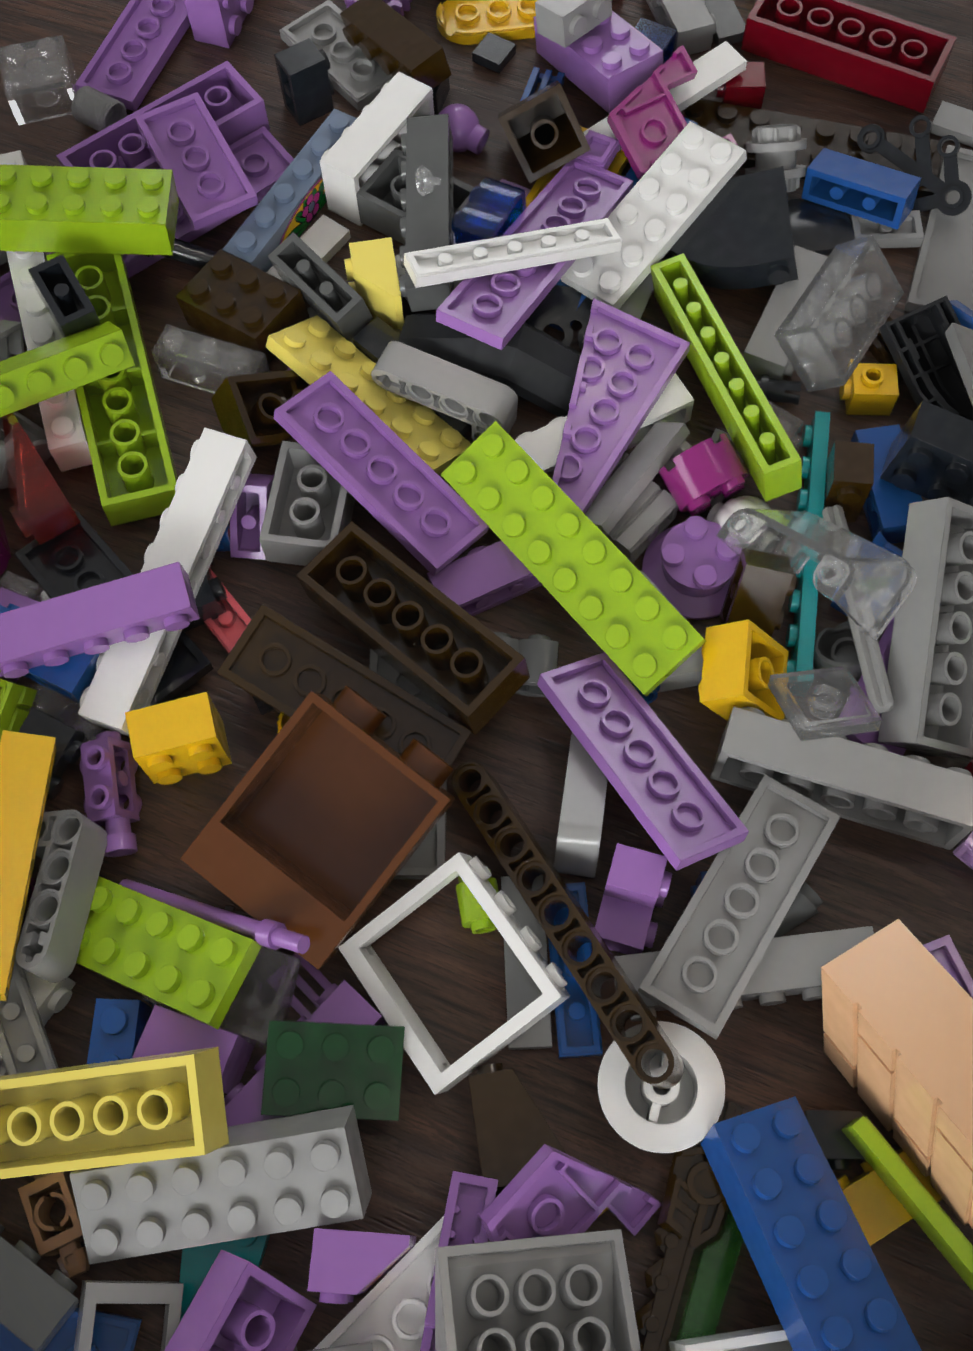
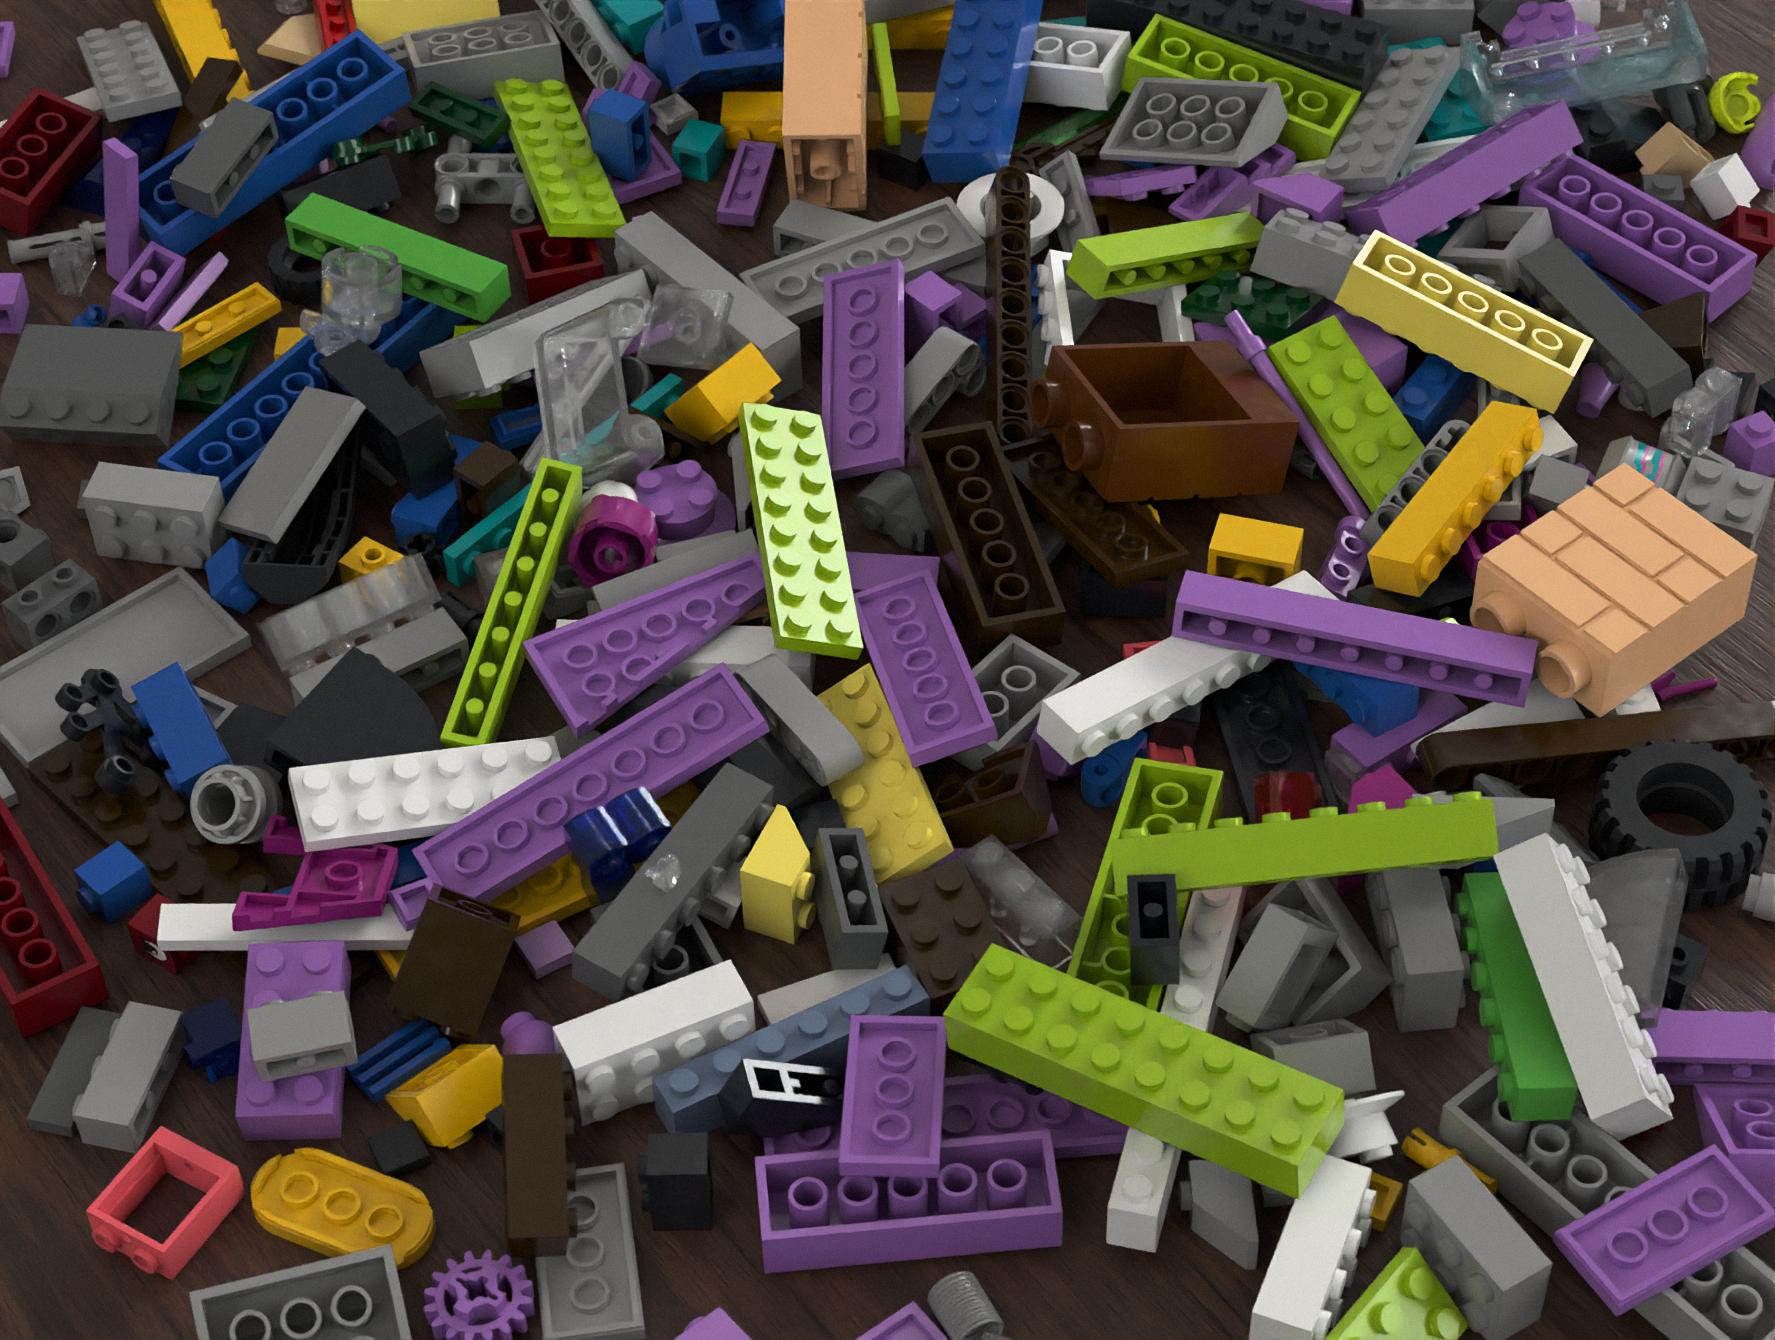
camera: 150 degrees left, 20 degrees down
white tile [404,218,622,288] -> none
none -> blue brick [74,840,153,924]
none -> yellow slope [384,1044,502,1149]
none -> black gear [398,532,447,584]
none -> black slope [718,1058,846,1138]
none -> light grey tile [1038,150,1101,253]
none -> lime brick [1066,212,1265,300]

